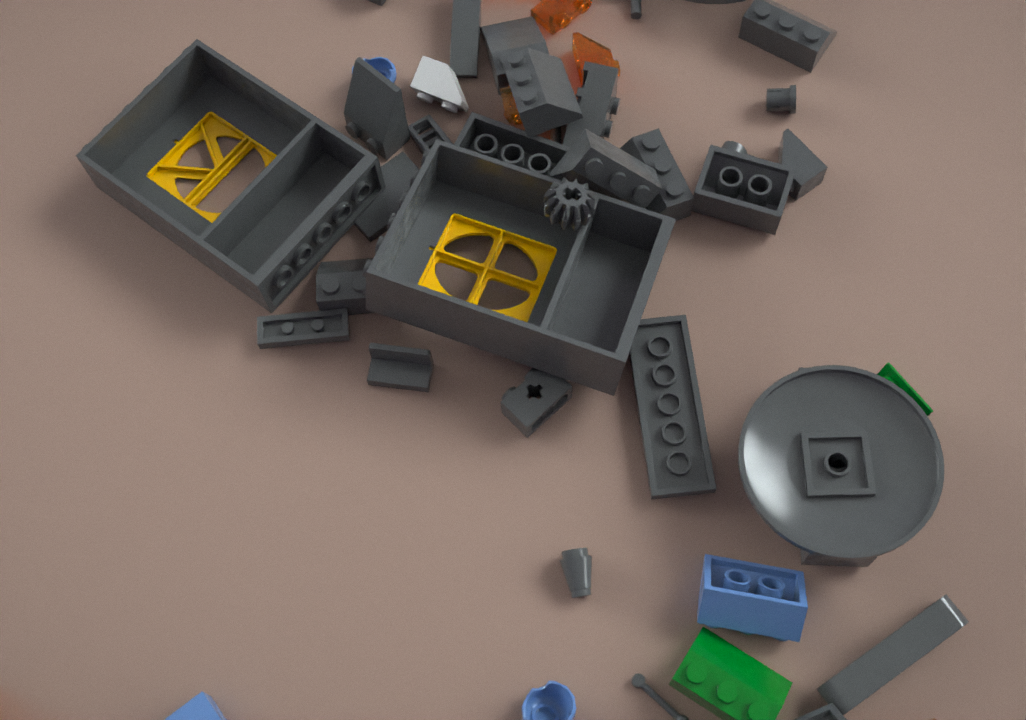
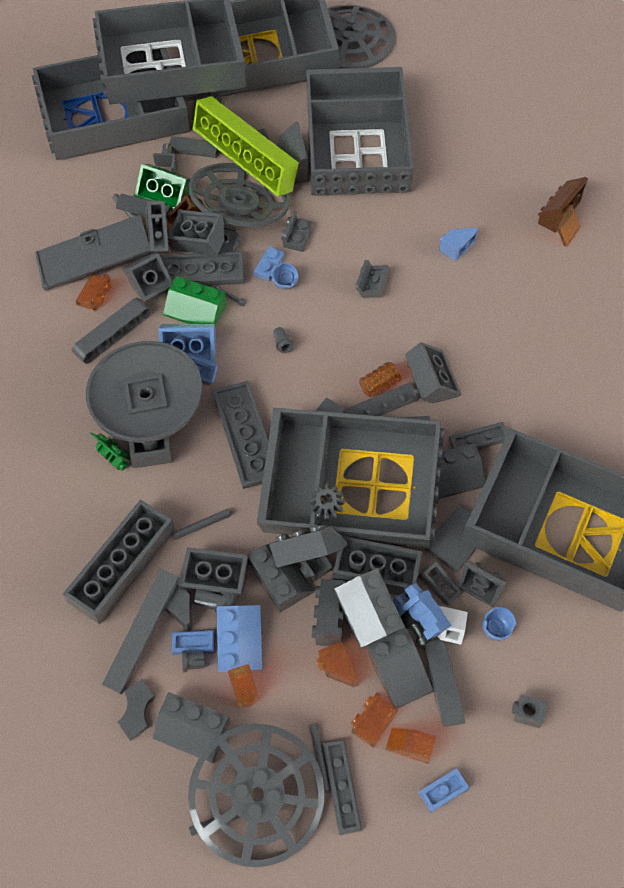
camera: 165 degrees right, 5 degrees down
none -> dark grey brick [63,499,175,624]
none -> dark grey tile [102,568,180,694]
none -> dark grey tile [118,679,155,741]
none -> medium blue tile [172,630,214,655]
none -> dark grey bar [173,509,230,540]
none -> medium blue plate [187,354,219,384]
none -> medium blue slope [217,605,262,672]
none -> clear orange slope [228,664,259,707]
none -> dark grey hinge [345,382,420,416]
none -> dark grey bracket [356,260,390,298]
none -> clear orange piece [359,362,402,397]
none -> medium blue hips [393,583,452,648]
none -> dark grey slope [405,342,461,403]

